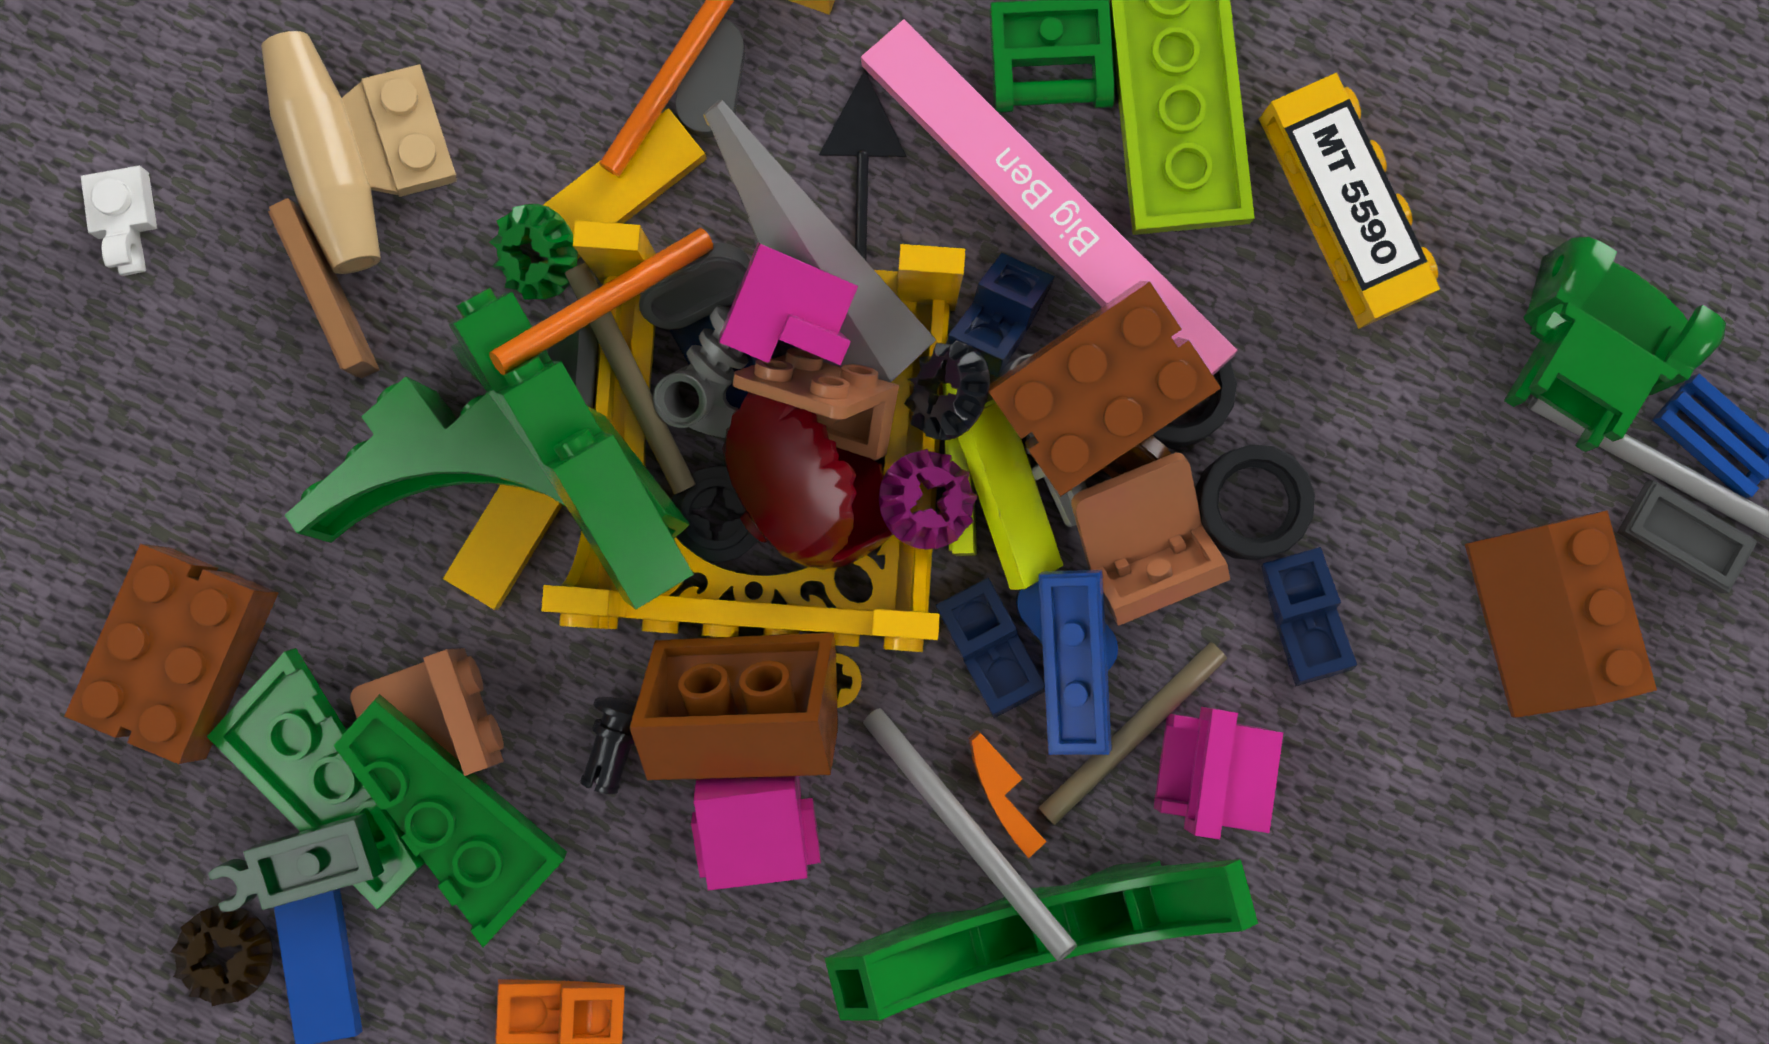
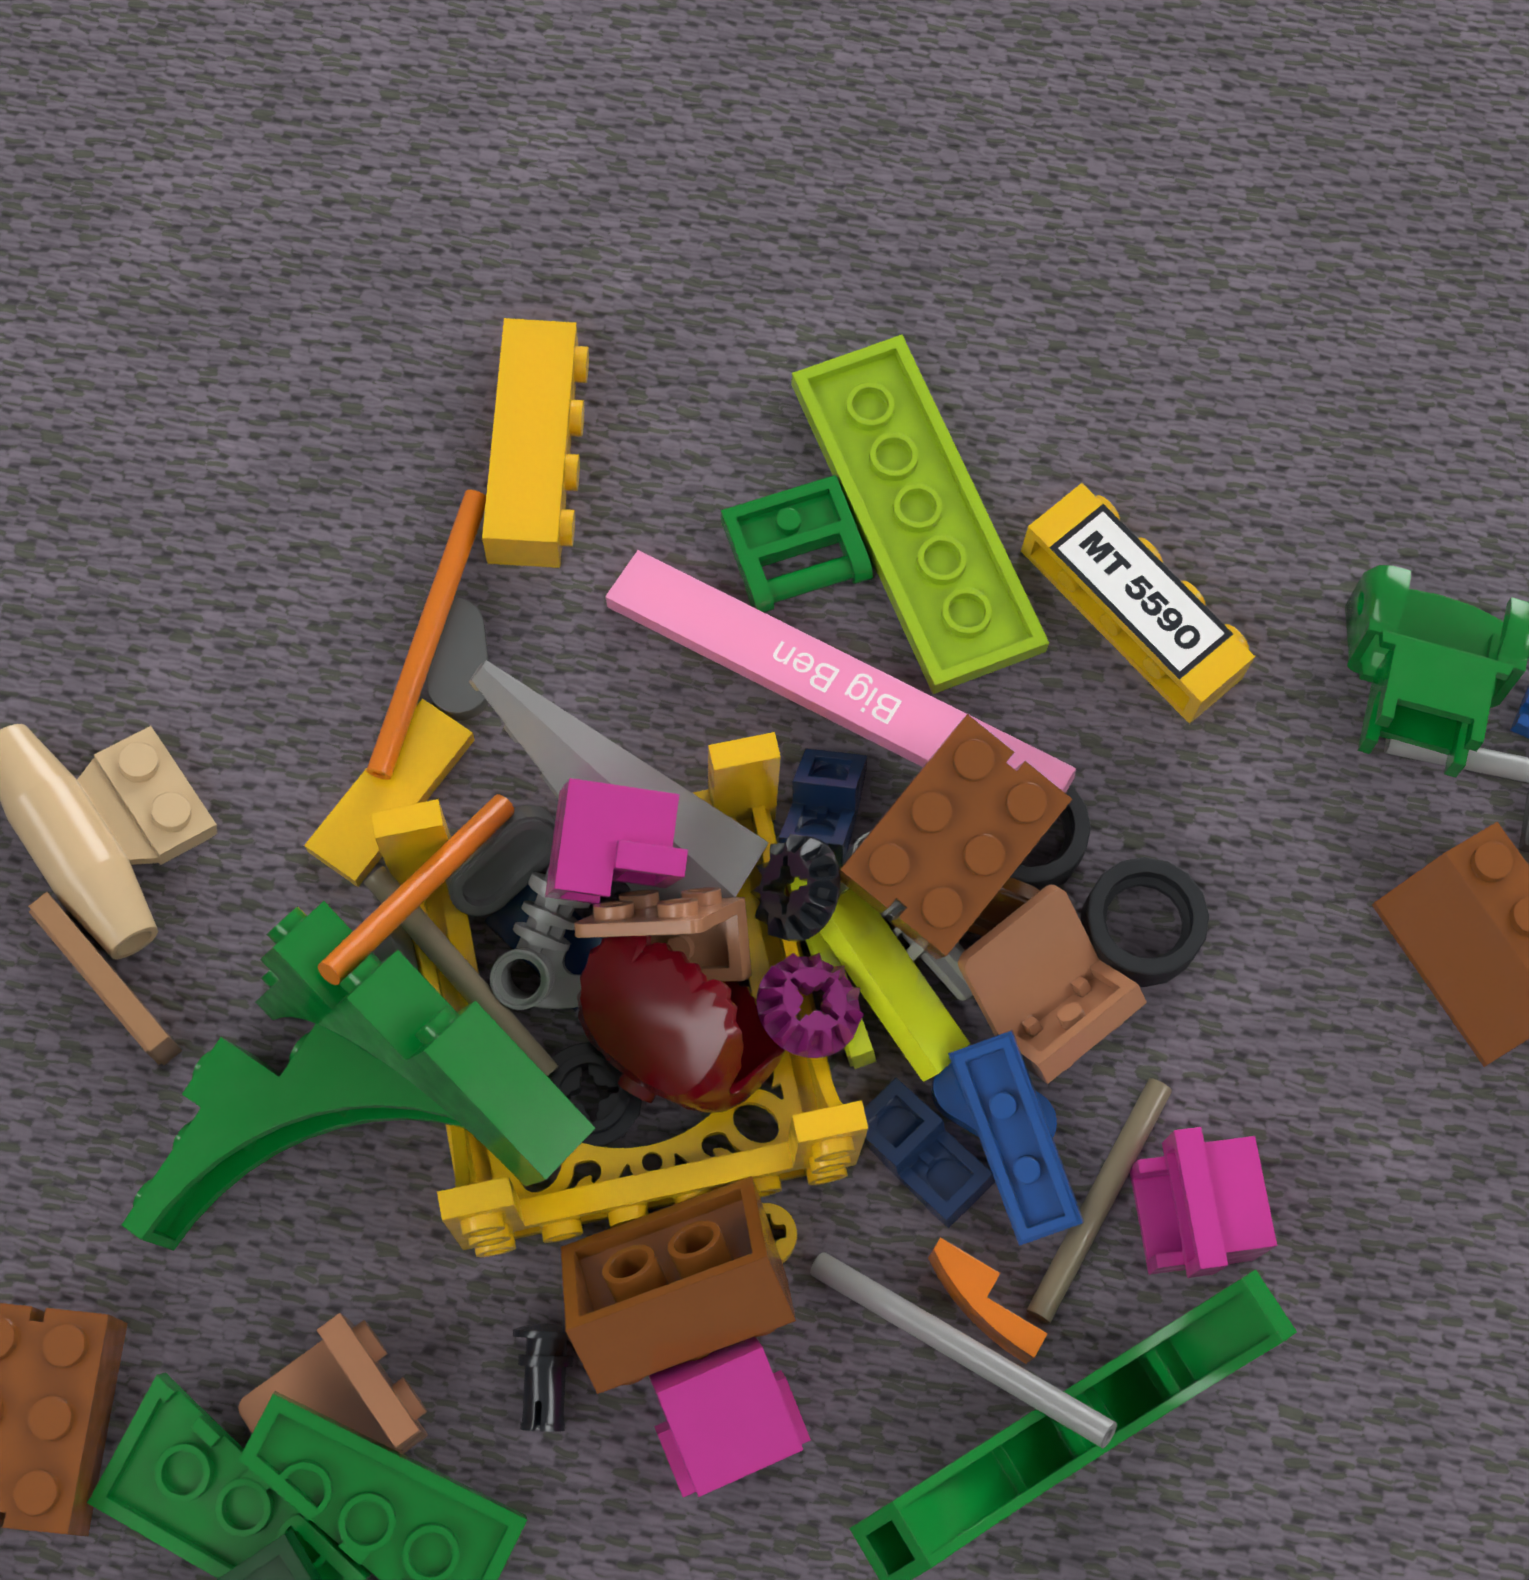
camera: 15 degrees left, 15 degrees down
yellow tile [443,485,562,610] -> none
green gear [489,204,578,300] -> none
black piece [819,69,907,261] -> none
dark blue slope [1261,547,1357,686] -> none

